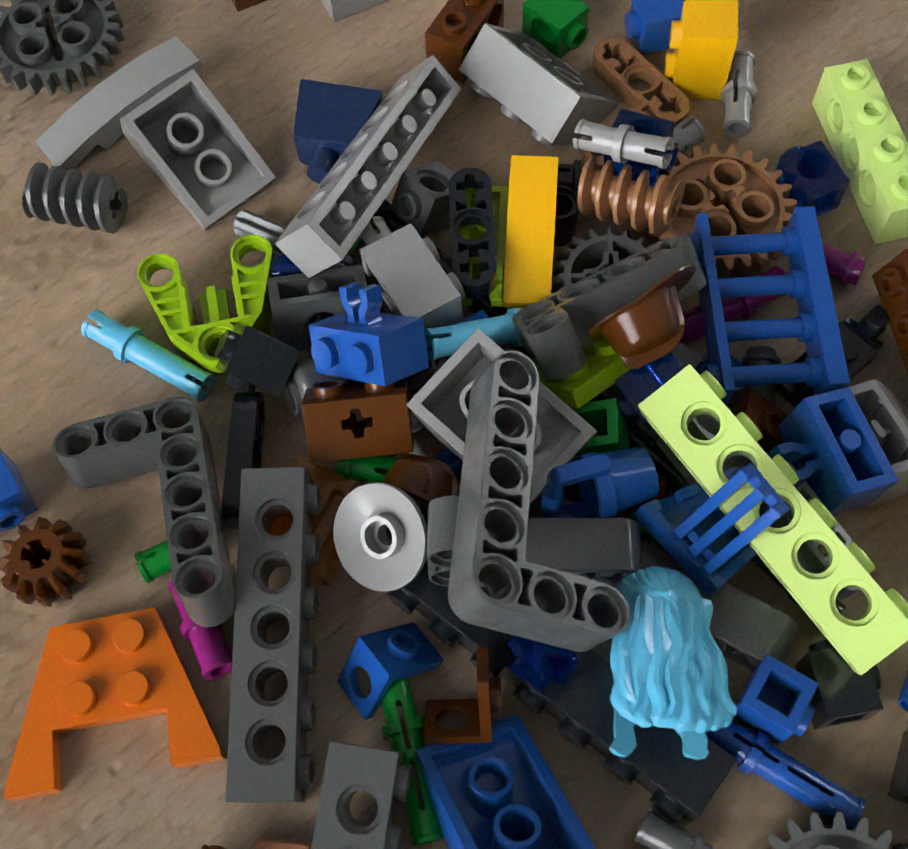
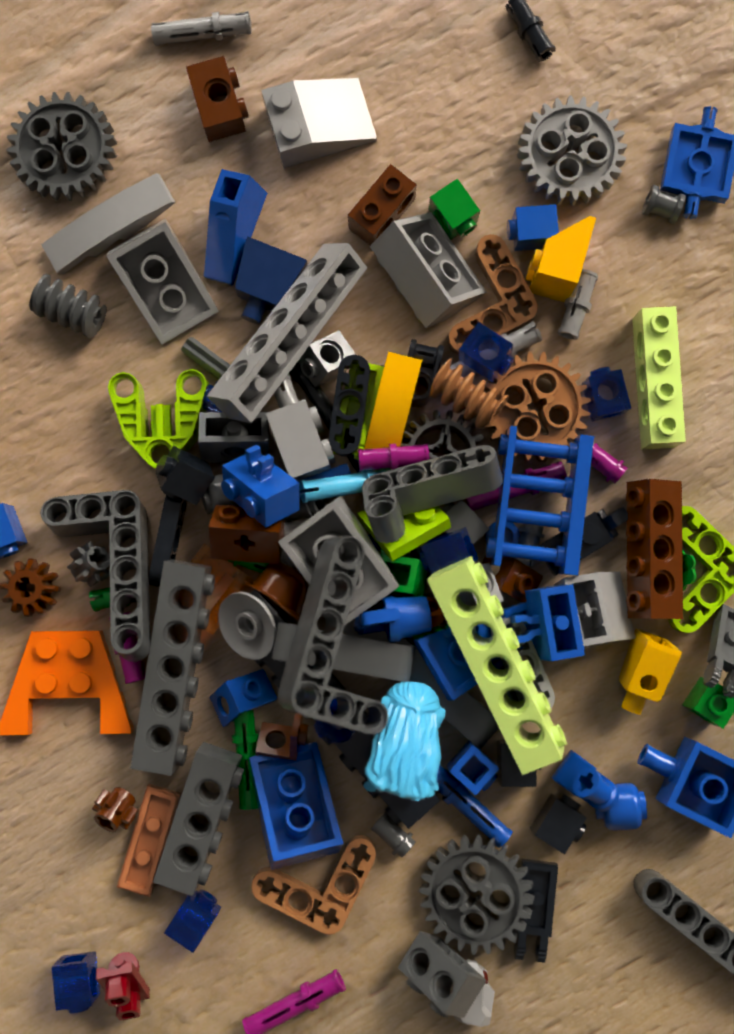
camera: 10 degrees right, 20 degrees up
medium azure pin [81,310,216,402] -> none
light grey pin [573,119,674,169] -> none
reddish brown piece [588,264,697,370] -> none
blue tile [674,463,791,575] -> none
none -> dark grey gear [67,541,110,587]
none -> blue slope [204,169,268,285]
none -> magenta pin [358,443,429,471]

